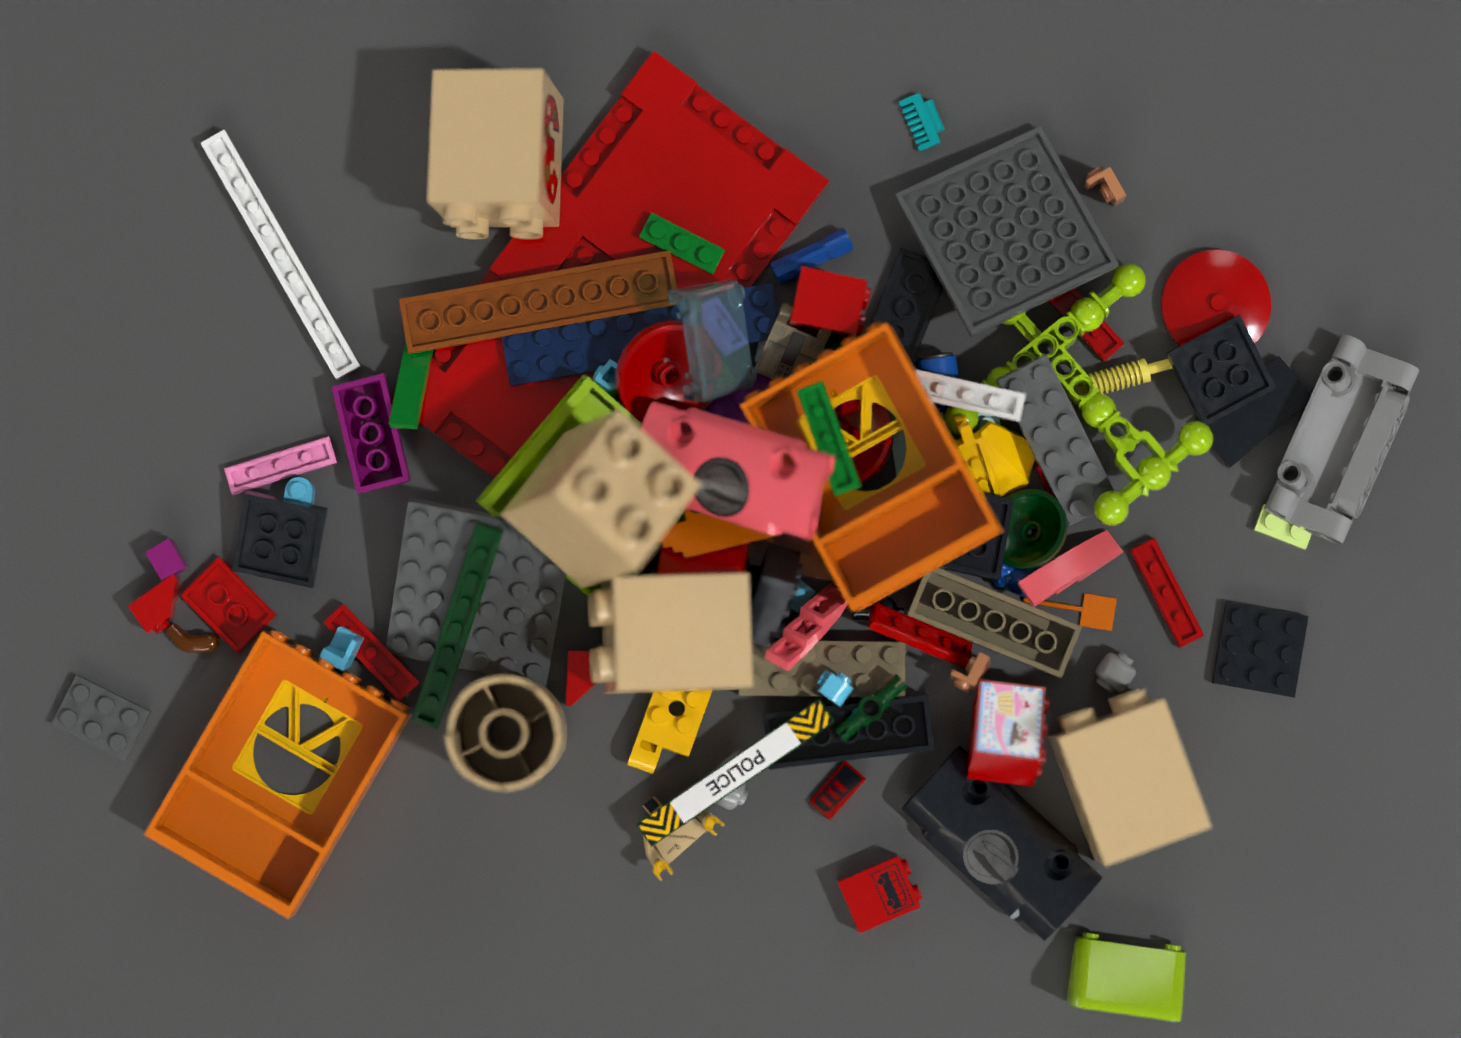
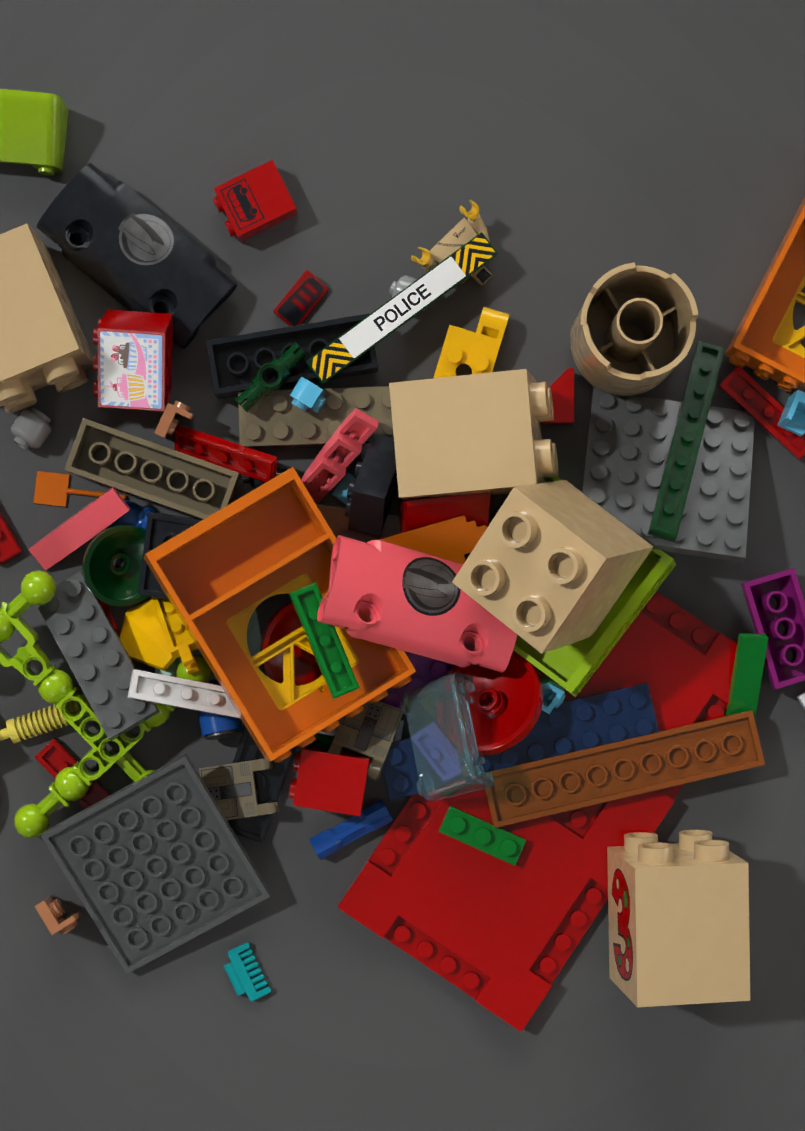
camera: 175 degrees right, 0 degrees up
none -> dark tan flag [199,758,279,820]

